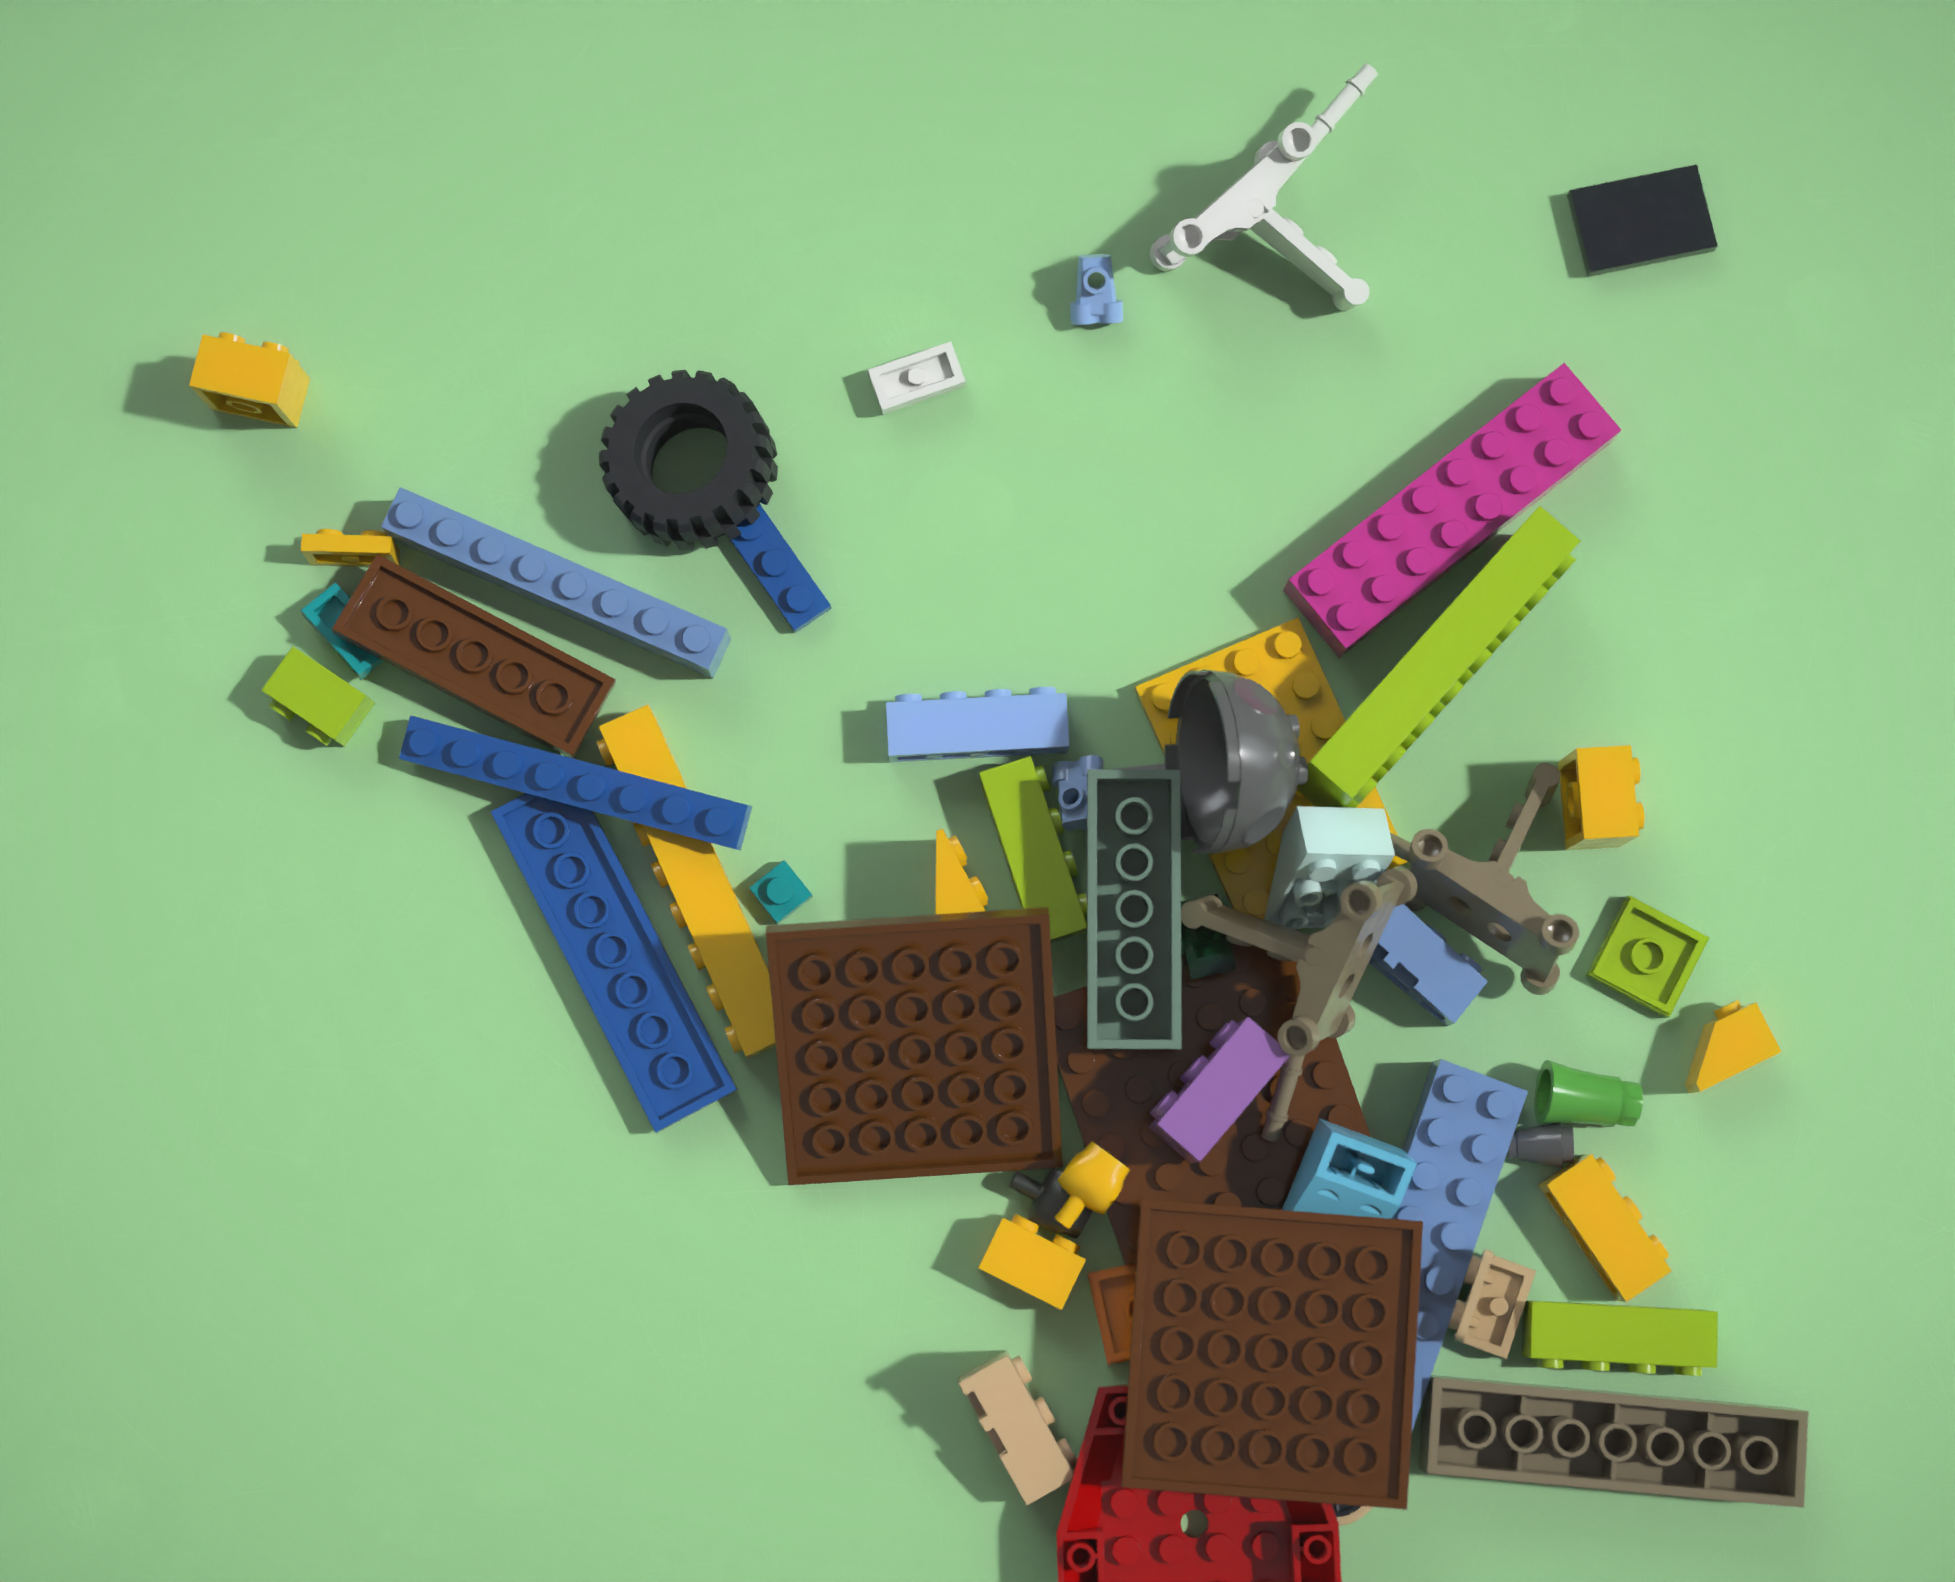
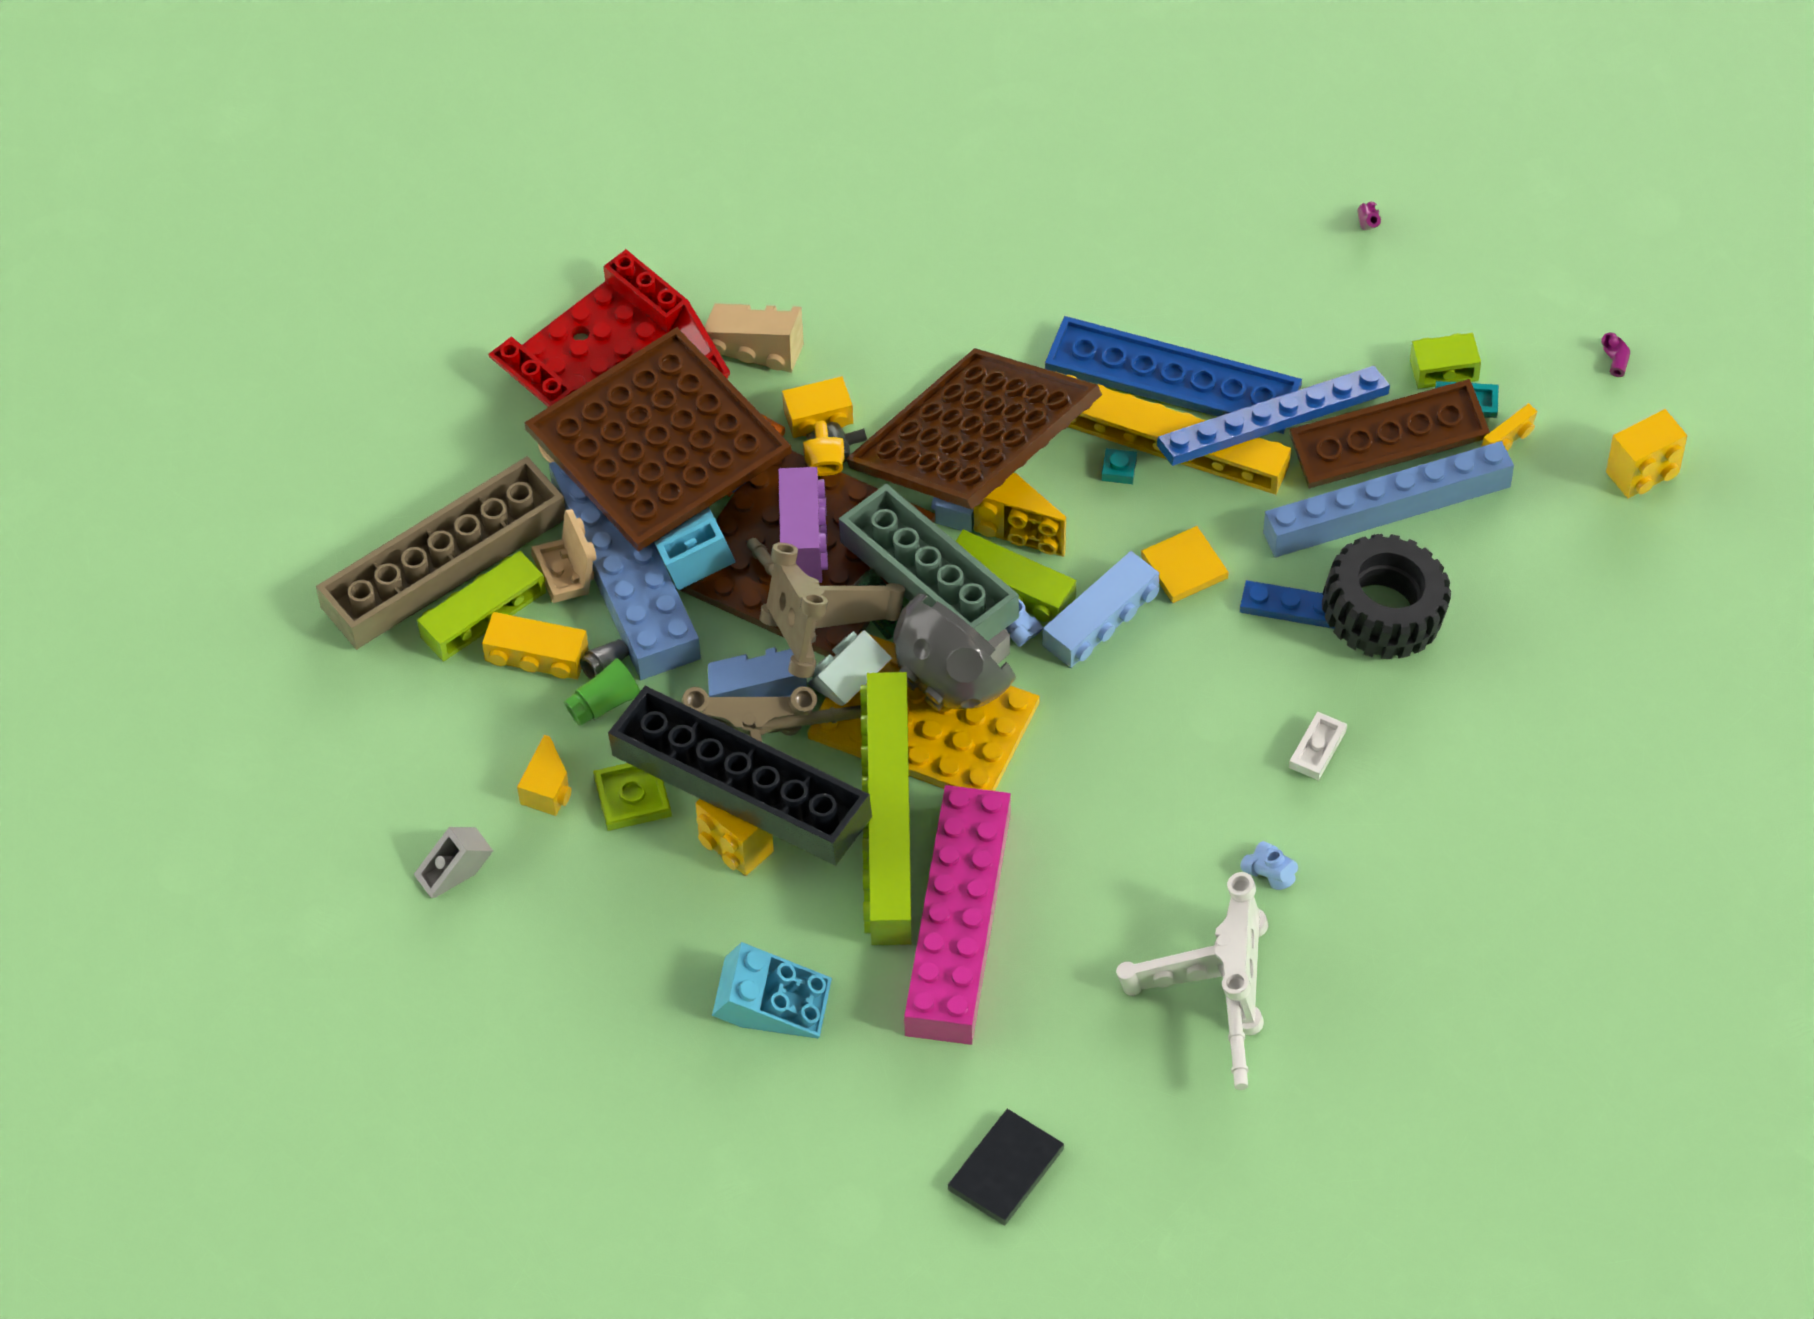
camera: 140 degrees right, 25 degrees down
none -> light grey slope [414,827,493,898]
none -> black brick [608,685,872,866]
none -> medium azure slope [712,942,832,1039]
none -> yellow tile [1141,526,1229,604]
none -> magenta arm [1357,201,1381,231]
none -> magenta arm [1601,332,1631,377]

